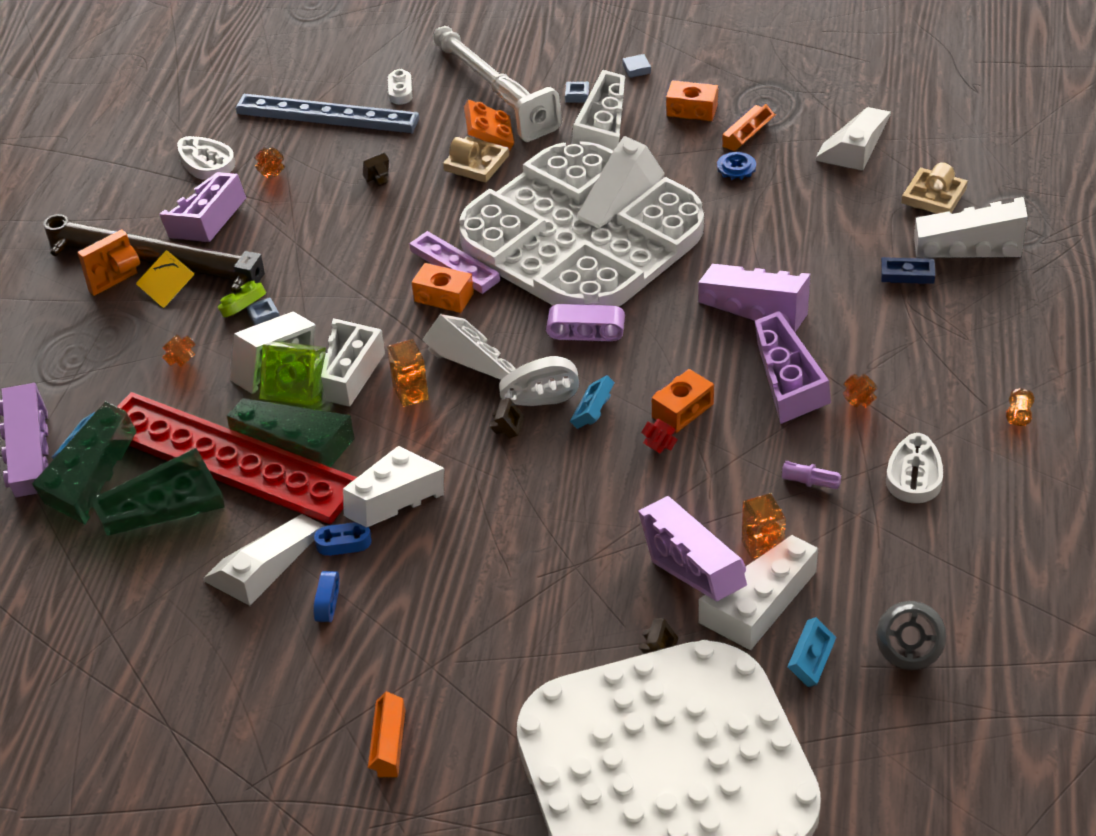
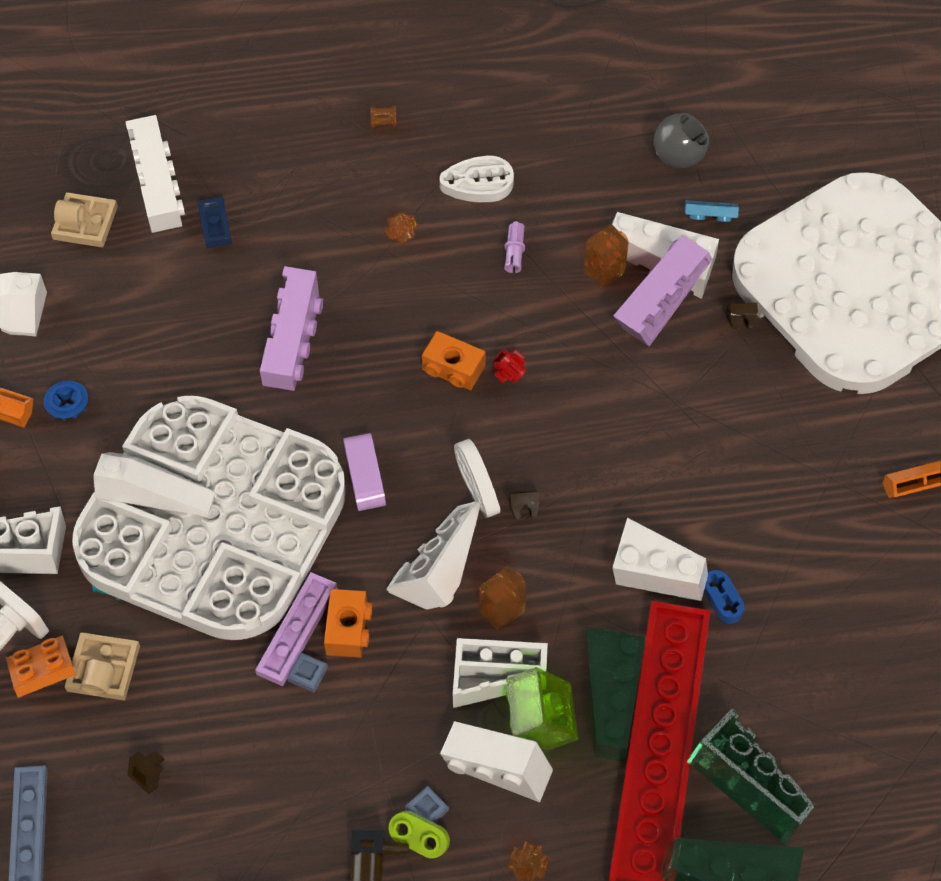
camera: 110 degrees left, 15 degrees up
white wedge [204,514,325,606] -> none
blue beam [314,571,340,622] -> none
dark azure plate [570,375,615,429] -> none
lavender wedge [755,311,831,424] -> none
none -> sand blue tile [287,653,328,693]

